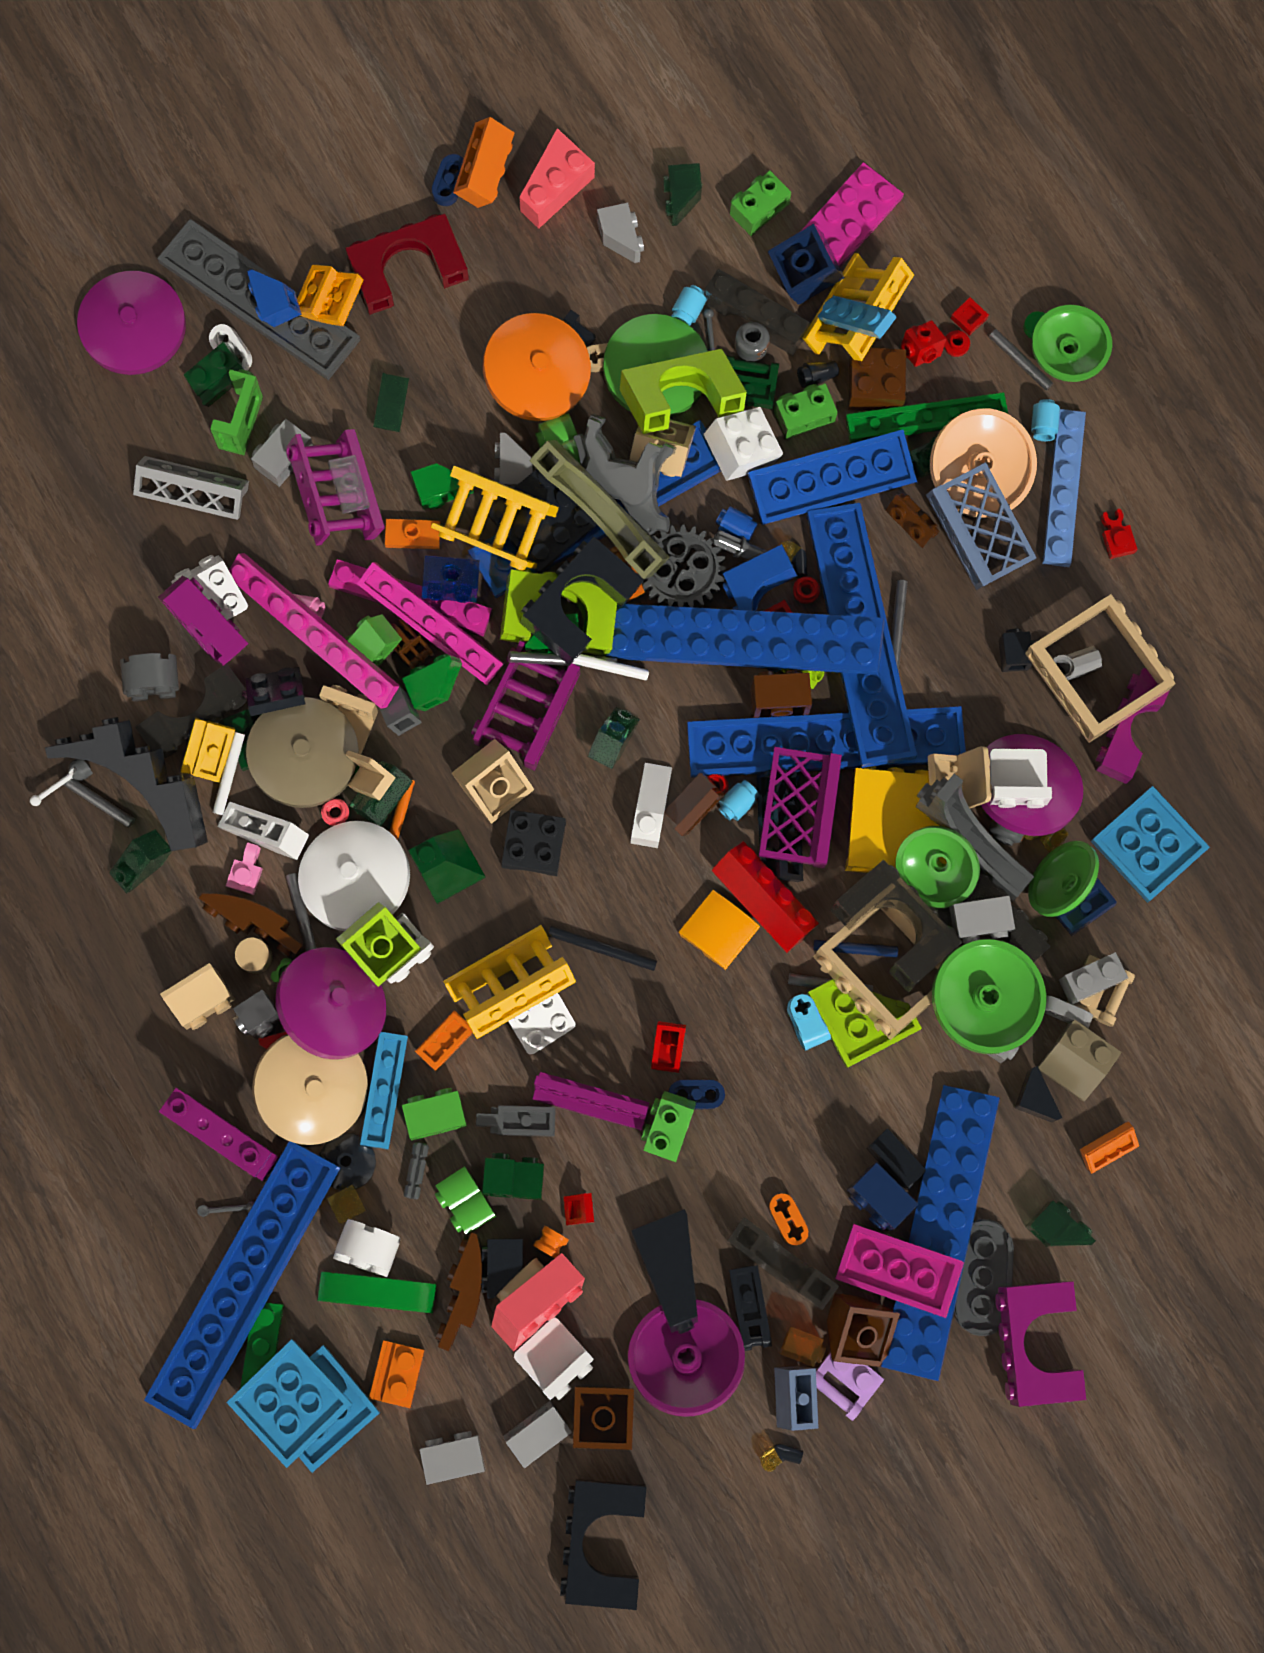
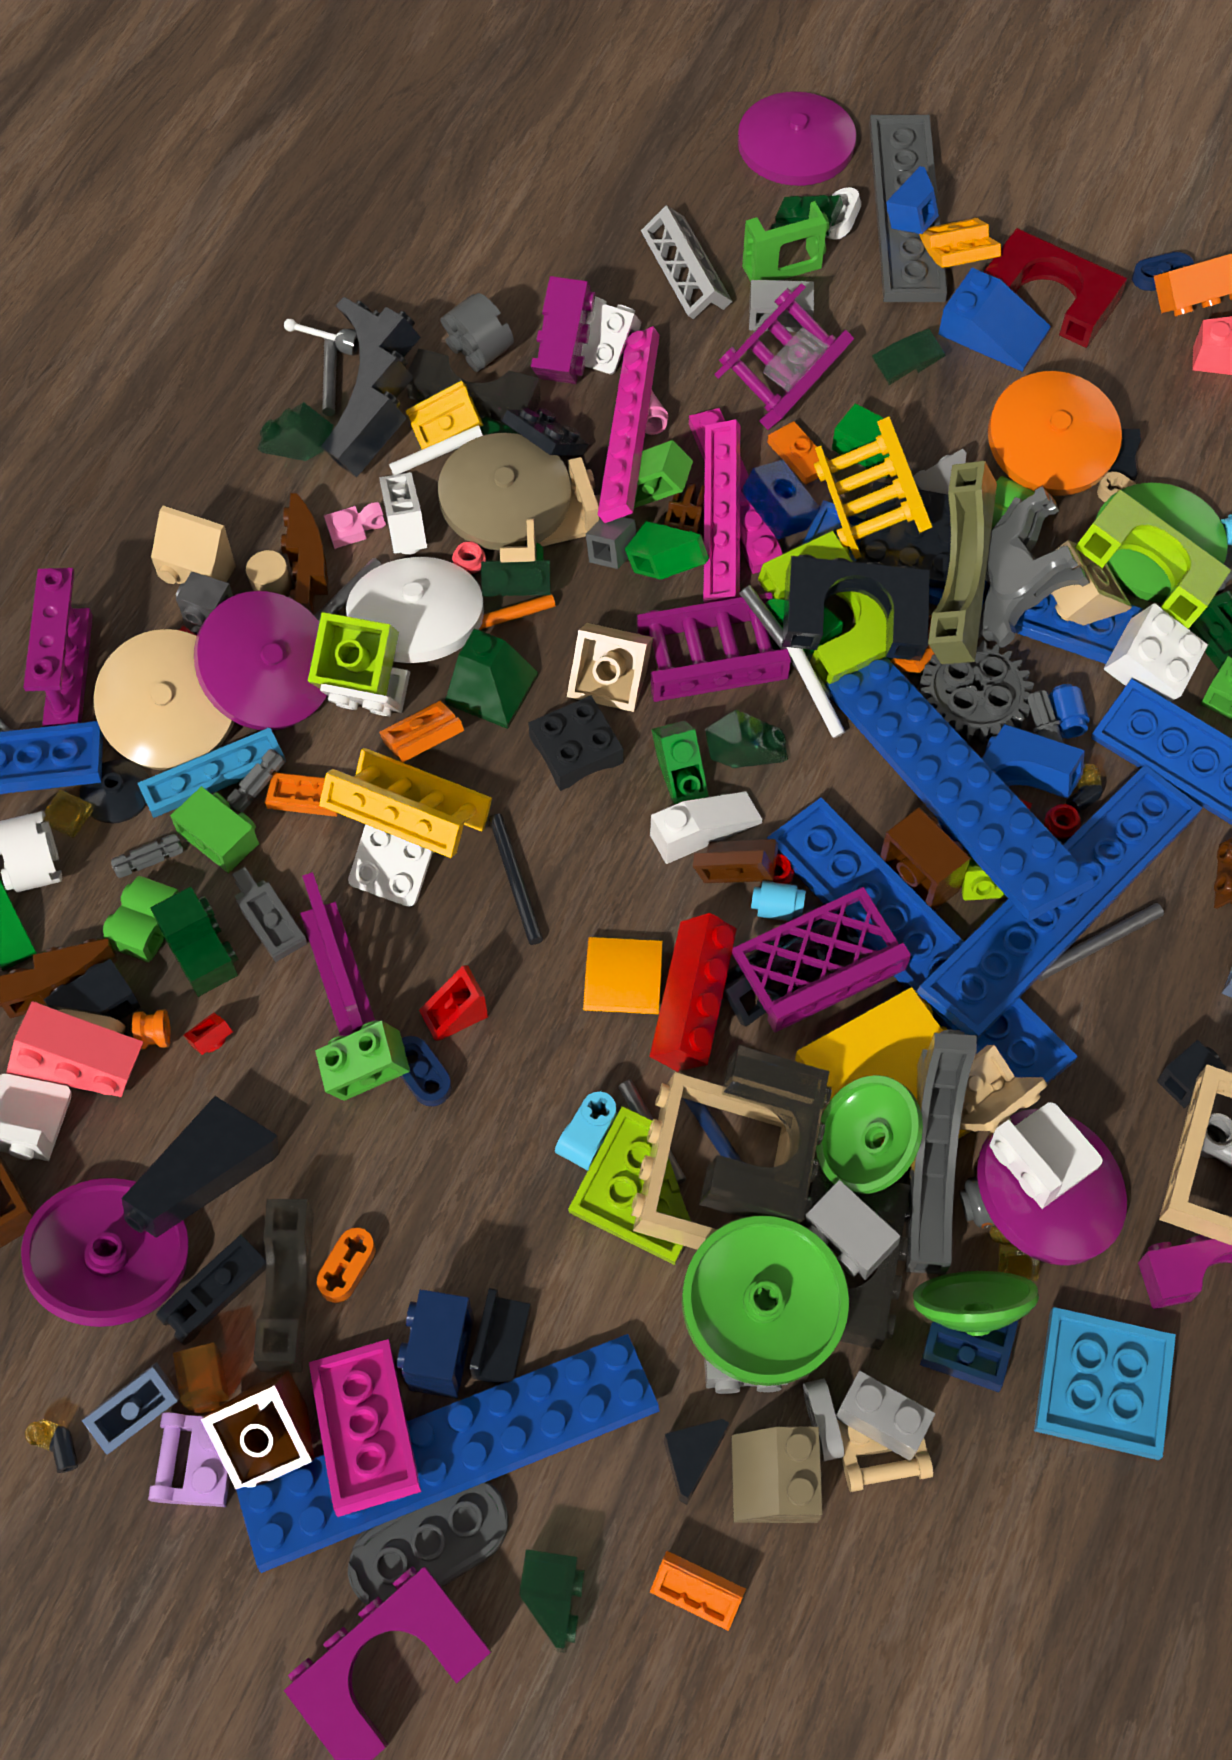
camera: 60 degrees right, 15 degrees down
none -> dark grey axle [227,749,285,812]
none -> orange plate [379,701,464,763]
none -> green slope [651,720,709,805]
none -> blue slope [938,268,1051,372]

